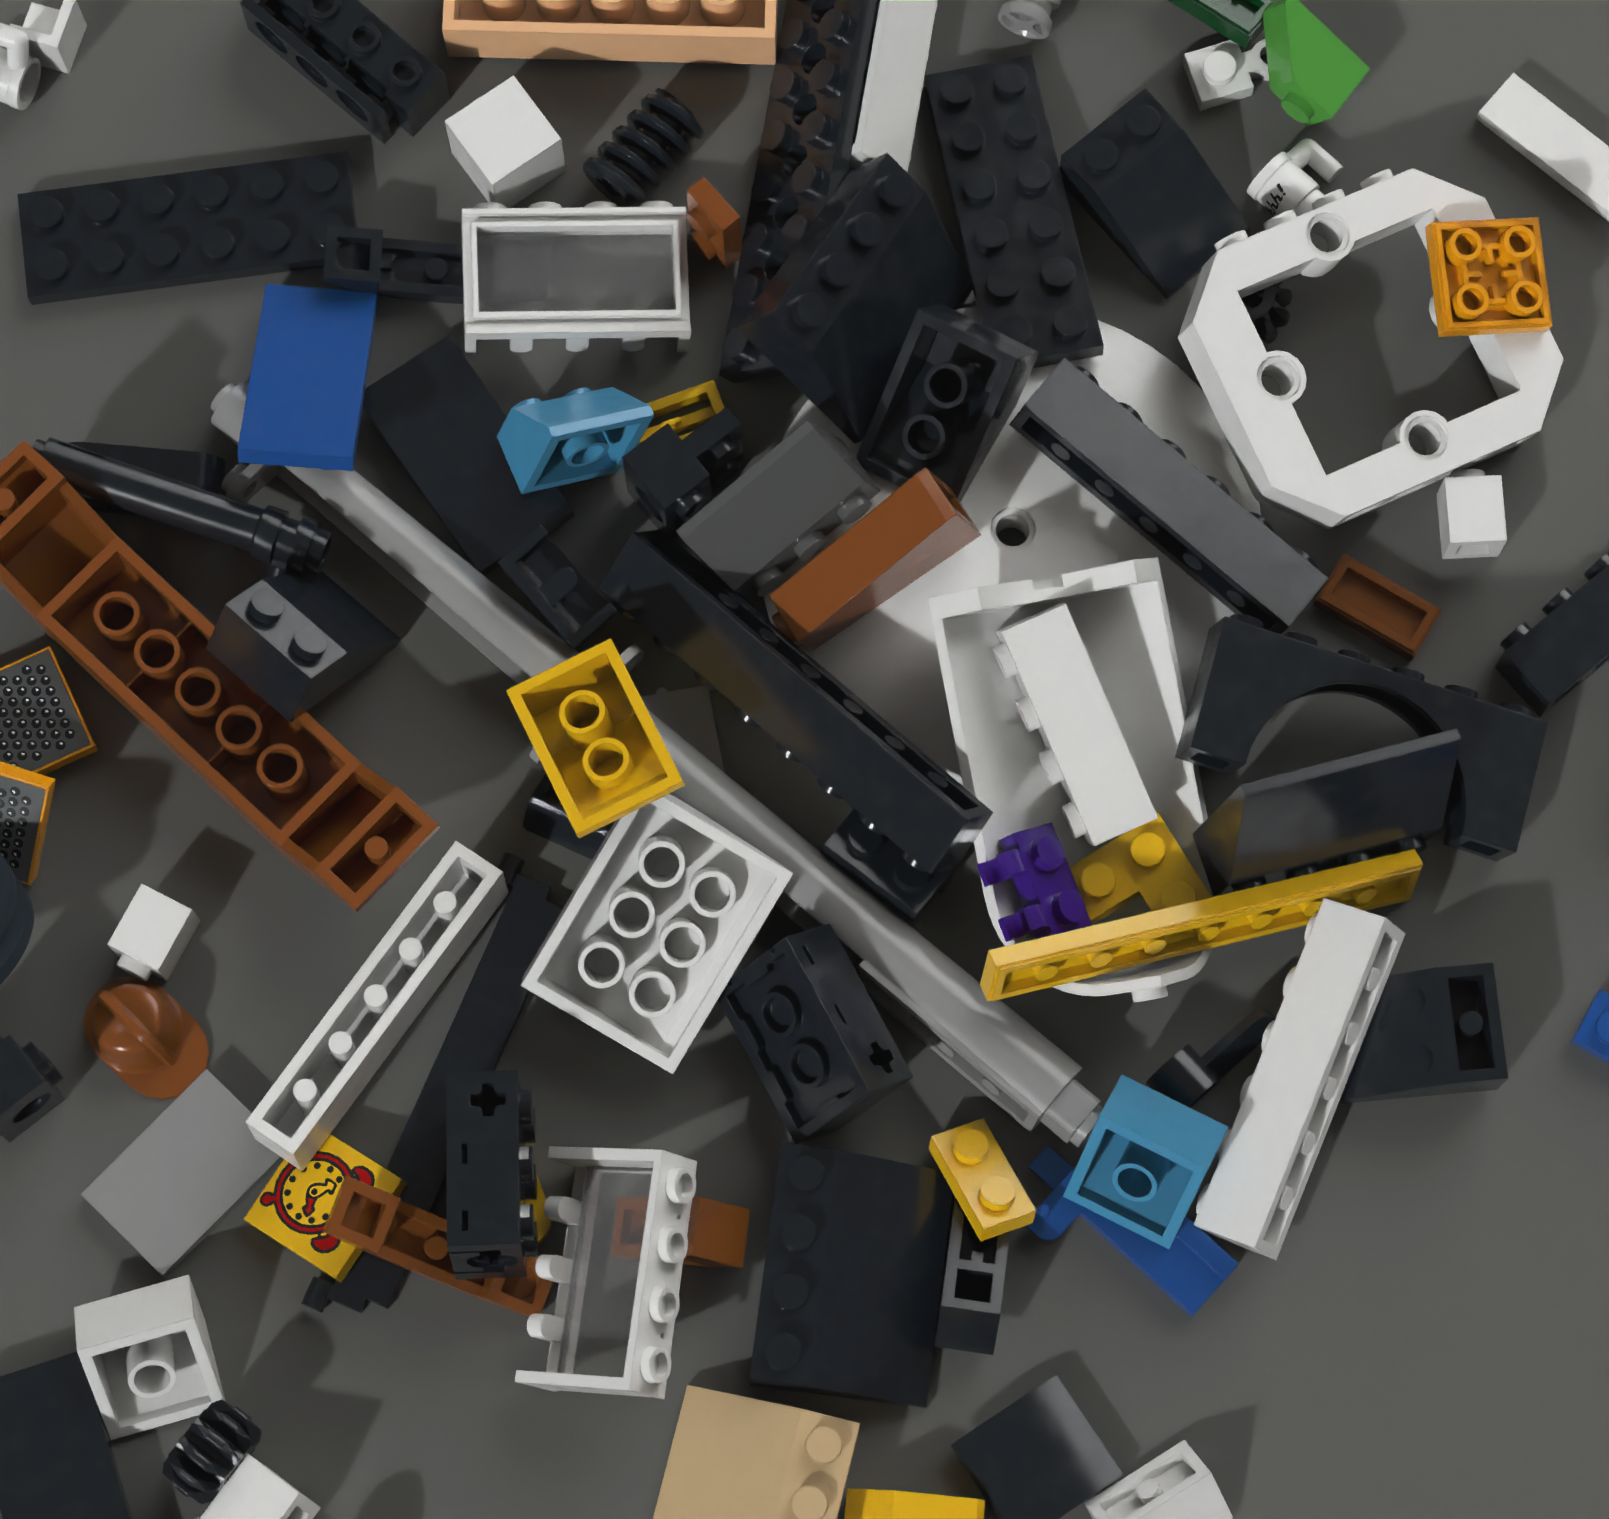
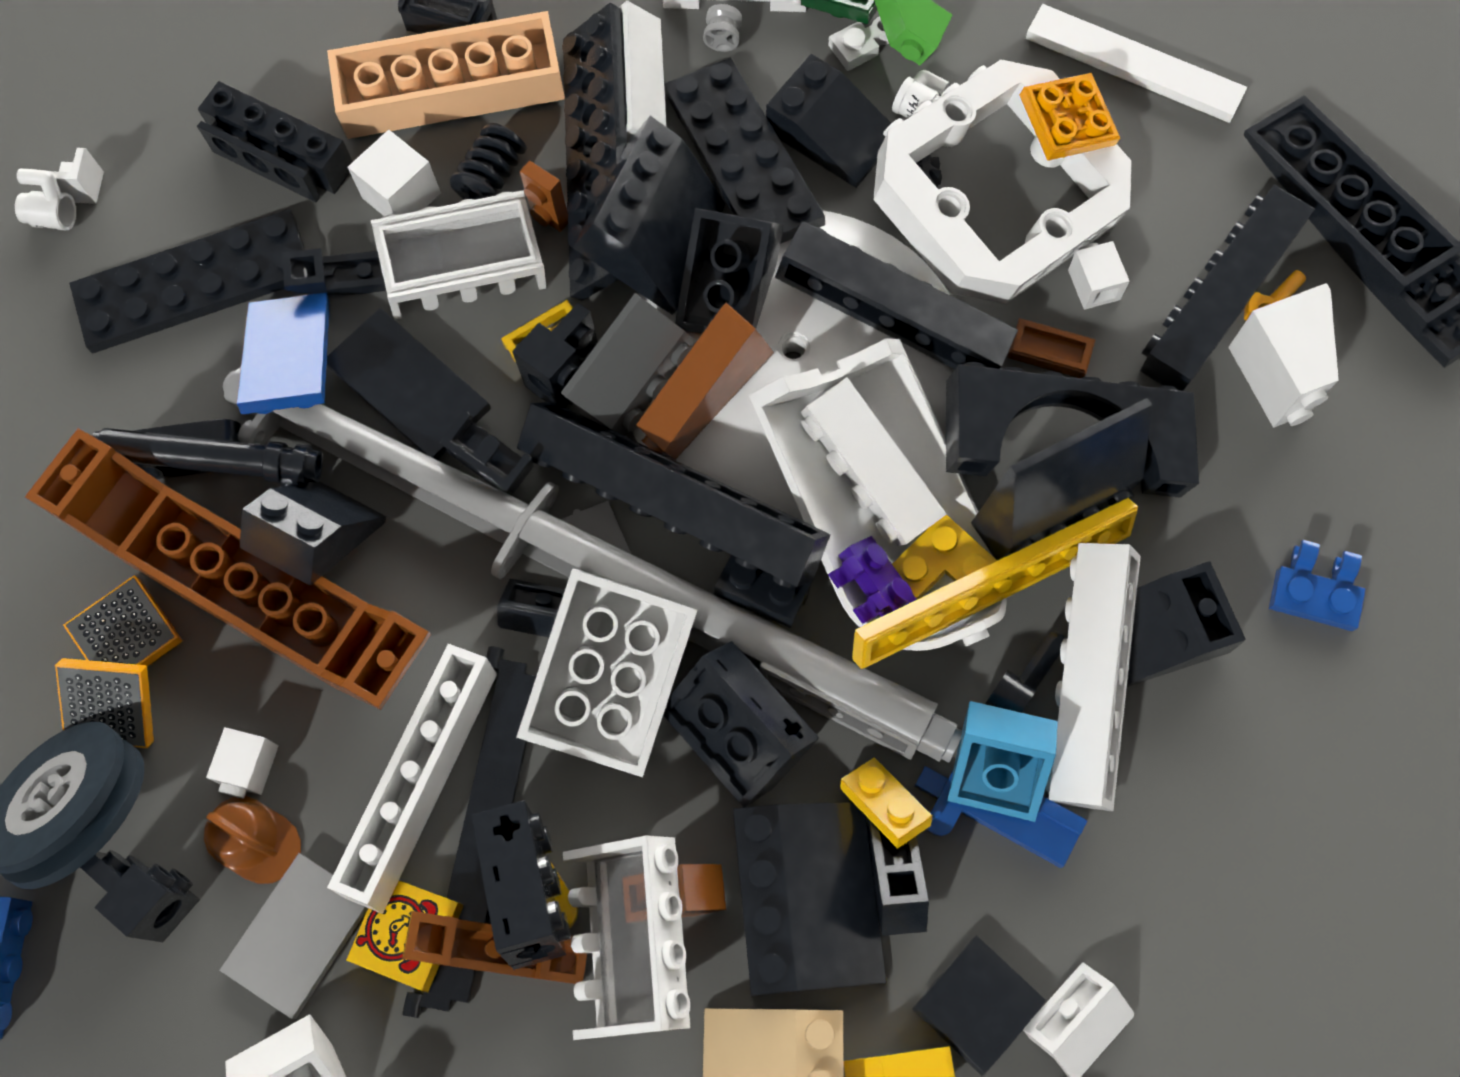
camera: 10 degrees left, 5 degrees down
dark azure slope [497,387,654,494] -> none
yellow slope [506,638,685,839] -> none

